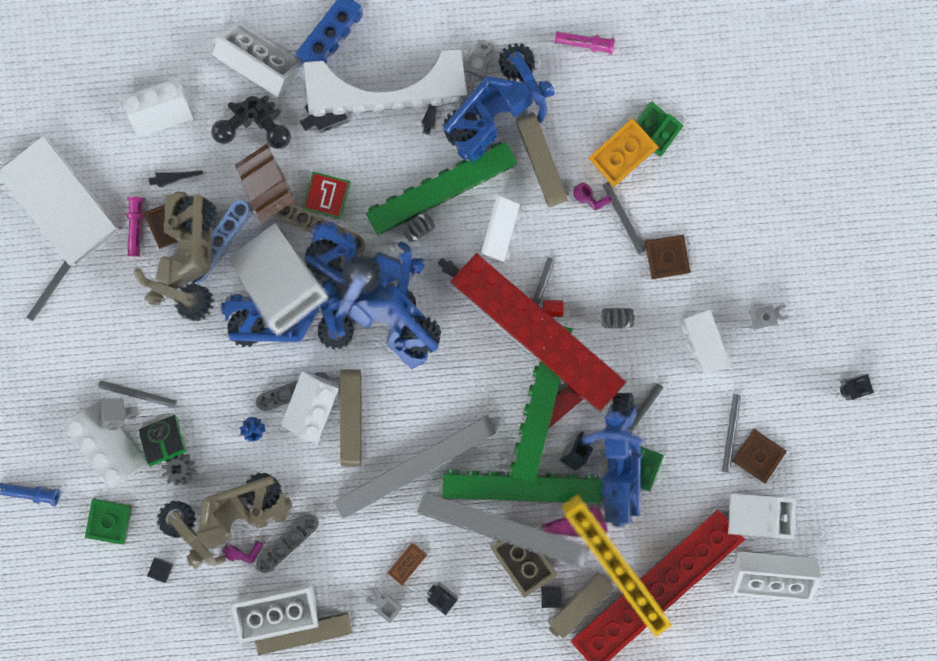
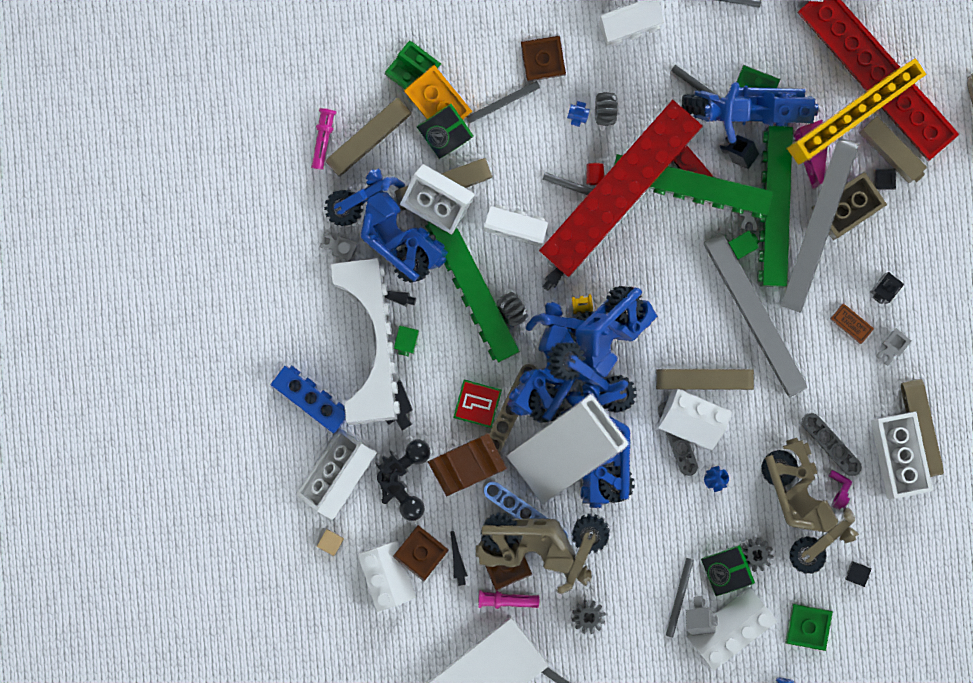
camera: 90 degrees left, 0 degrees up
magenta plate [573,182,613,211] -> none
none -> tan tile [317,529,344,556]
none -> dark tan beam [325,98,412,177]
none -> reddish brown tile [393,525,449,582]
none -> green brick [394,325,420,357]
none -> white slope [400,164,475,235]
none -> black slope [417,104,474,159]
none -> blue gear [567,101,590,127]
none -> yellow bush [572,294,593,314]
none -> dark grey gear [572,600,606,634]
none -> green brick [728,231,759,260]

